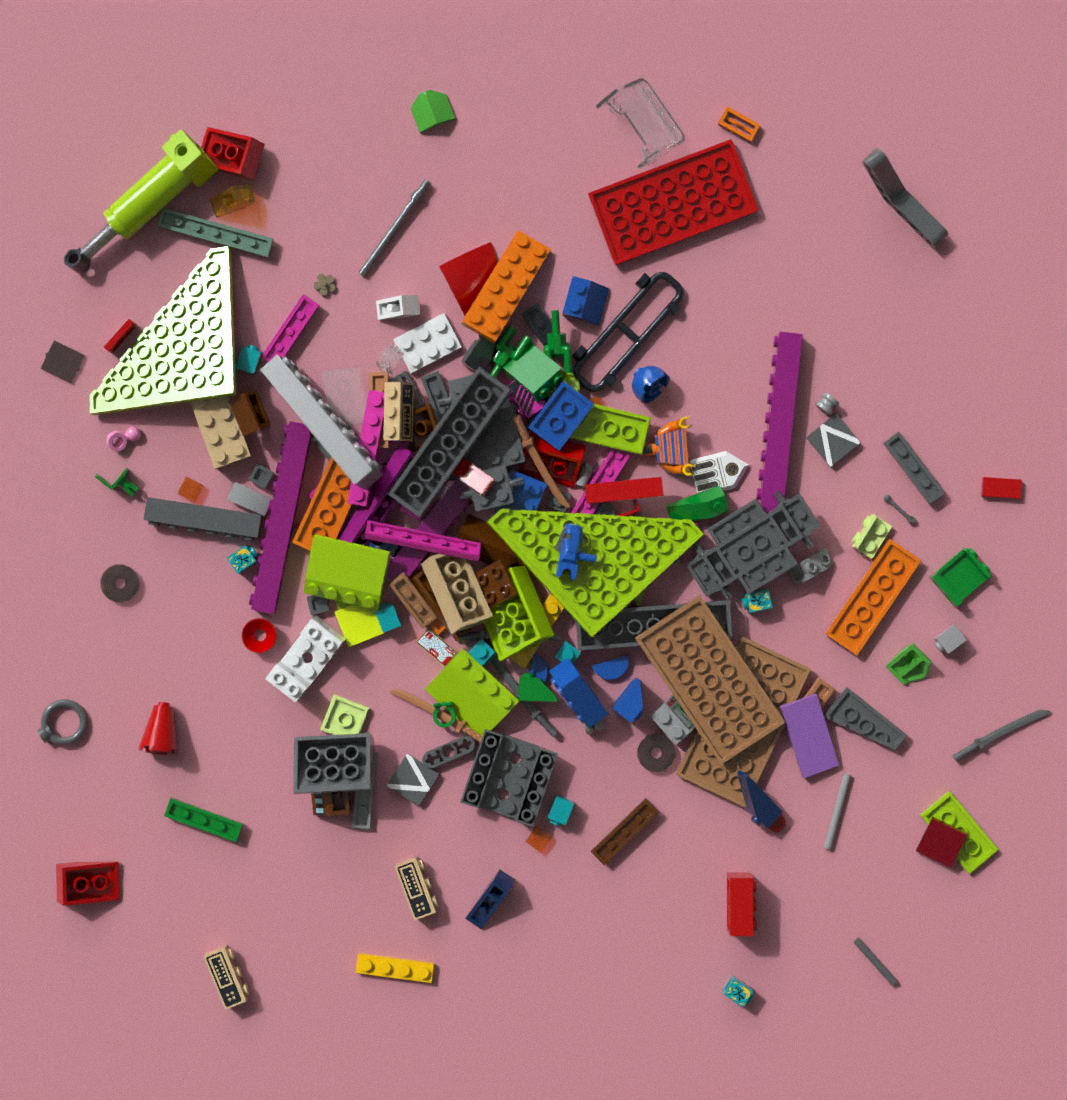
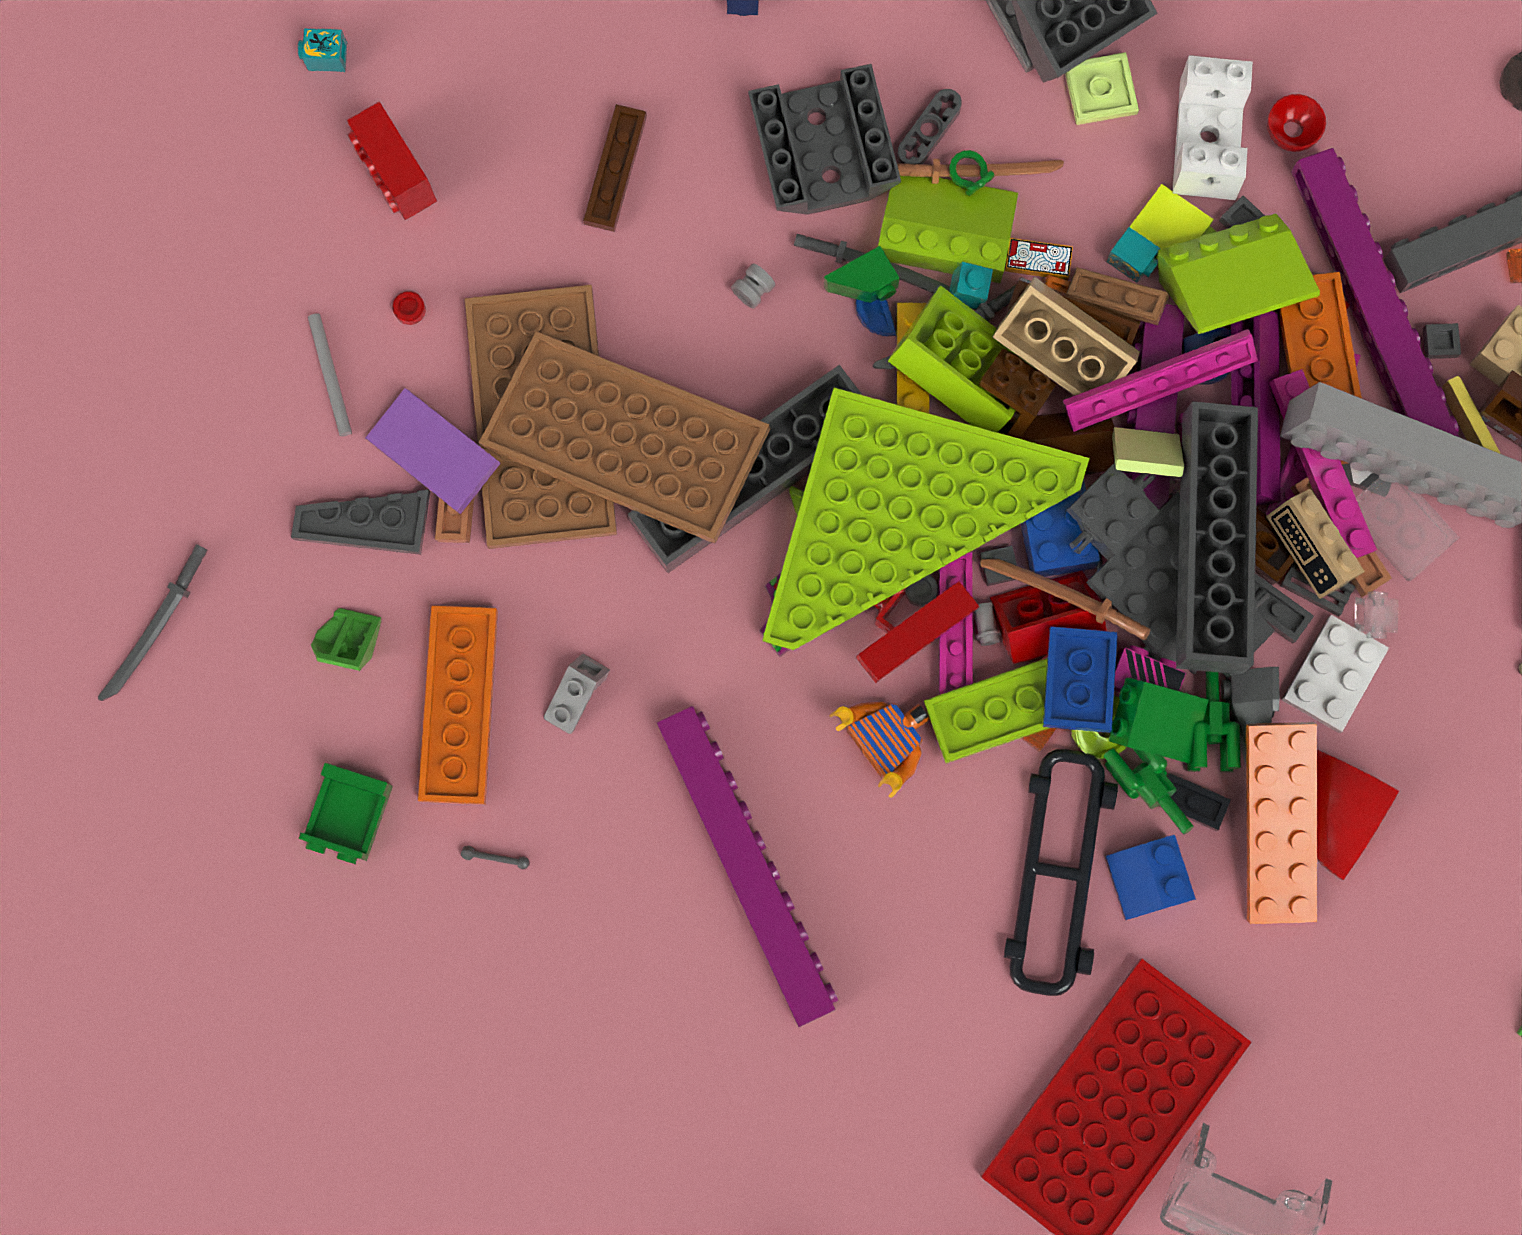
camera: 155 degrees right, 10 degrees down
light grey slope [227,482,272,516] -> none
teal brick [227,545,259,574] -> none
dark grey bar [358,179,431,277] -> none
white slope [376,295,420,320] -> none
dark grey tile [387,753,439,806] -> none
tile [453,458,495,496] -> none
clear orange tile [525,825,552,853] -> none
teal brick [548,795,574,826] -> none
blue brick [549,658,608,727] -> none
teal brick [554,640,581,664] -> none
blue piece [555,524,597,580] -> none
blue tile [592,655,629,680] -> none
blue slope [612,676,643,723] -> none
blue cylinder [632,365,670,403] -> none
clear smoke tile [637,734,675,772] -> none
light grey slope [649,694,695,745] -> none
green slope [666,485,730,520] -> none
dark grey piece [686,490,821,600] -> none
white tile [689,451,749,493] -> none
dark blue slope [737,770,783,829] -> none
teal brick [742,588,773,613] -> none
dark grey tile [806,413,860,467] -> none
light grey wheel [815,392,840,416] -> none
yellowish green bracket [852,514,892,559] -> none
dark grey bar [853,937,897,985] -> none
dark grey plate [883,432,945,504] -> none
dark red tile [916,816,968,868] -> none
lime tile [920,791,999,874] -> none
light grey brick [934,624,967,654] -> none
red tile [981,477,1022,499] -> none
none -> yellowish green tile [1112,427,1184,477]
none -> light yellow tile [1441,376,1501,454]

